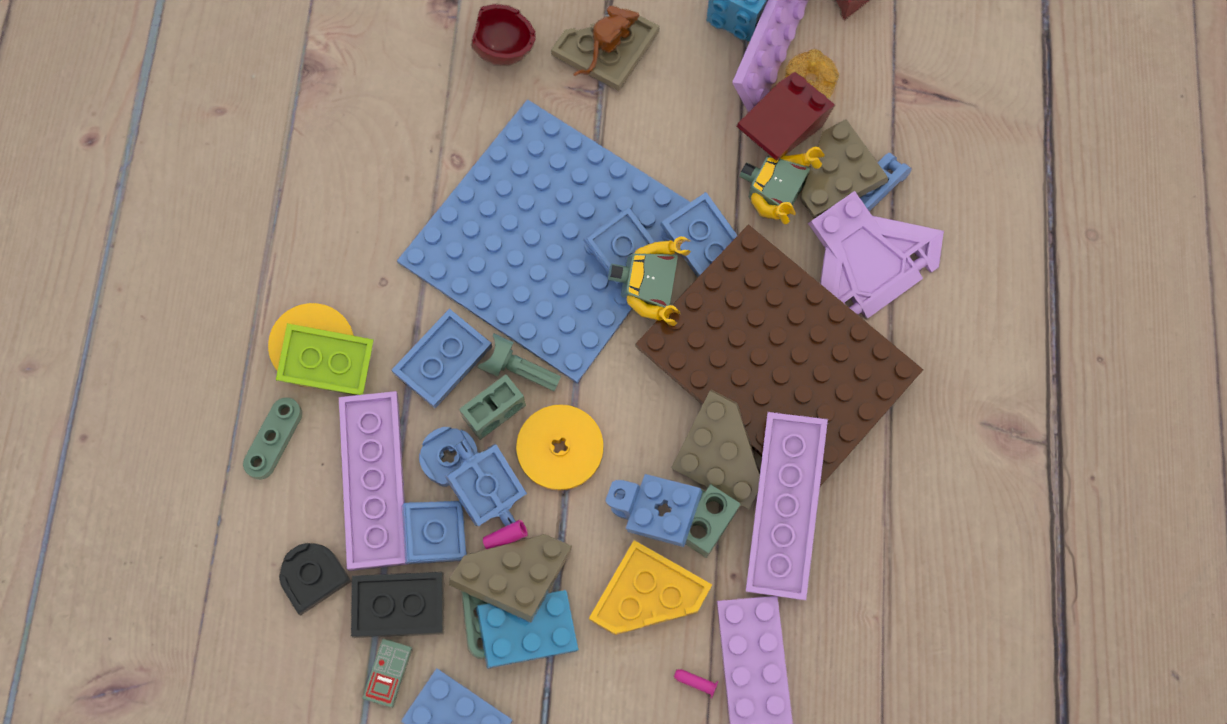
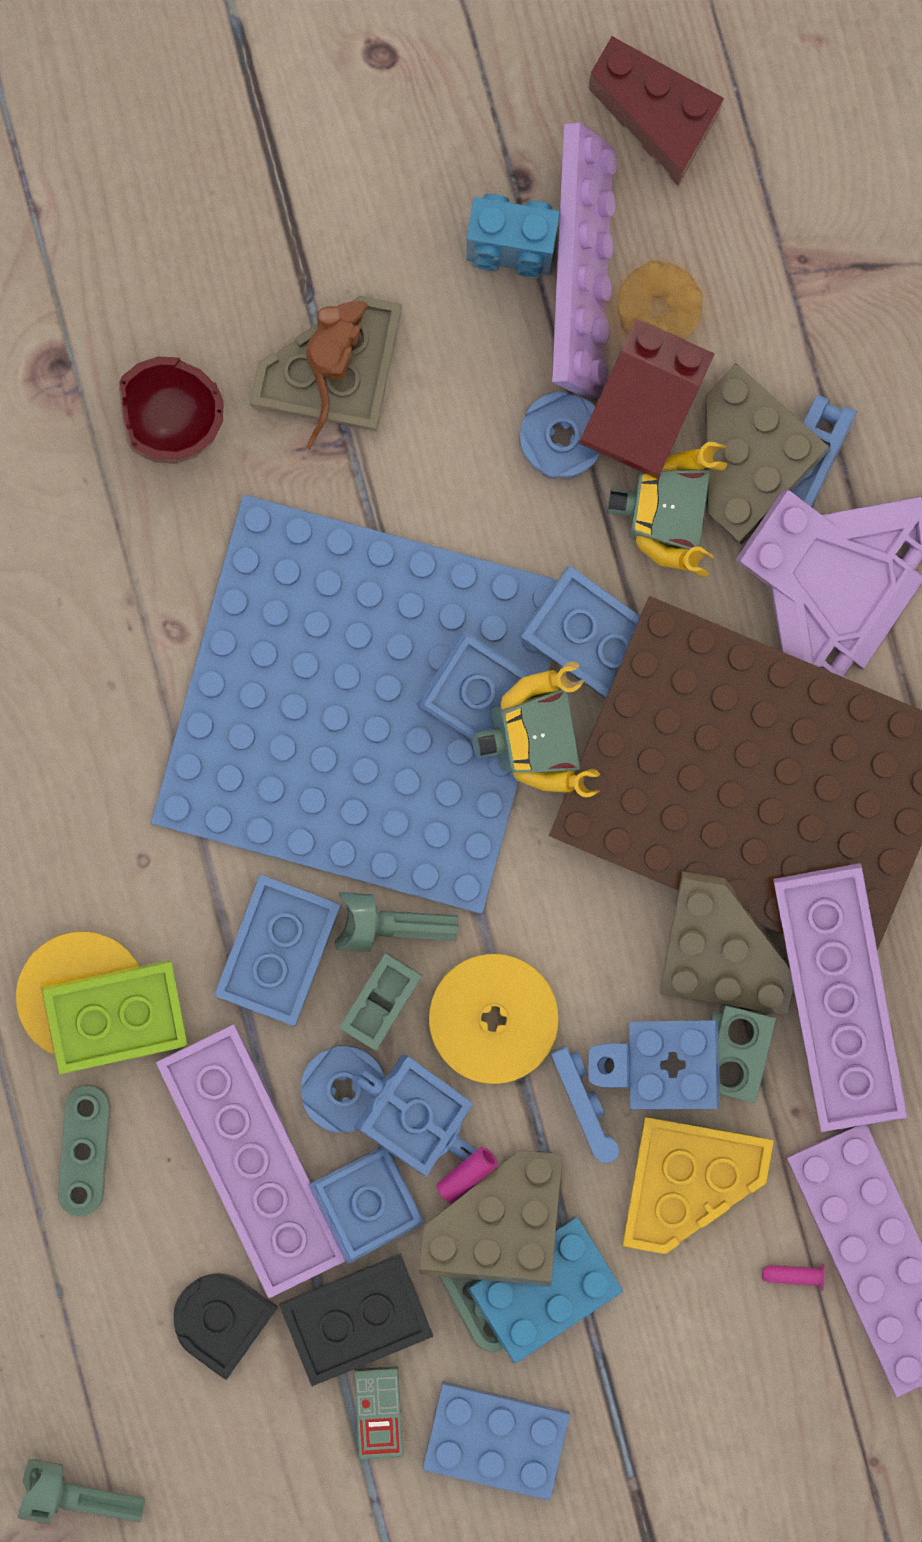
camera: 20 degrees left, 15 degrees up
none -> sand green piece [17,1459,145,1525]
none -> medium blue plate [520,392,601,479]
none -> medium blue plate [550,1045,619,1163]

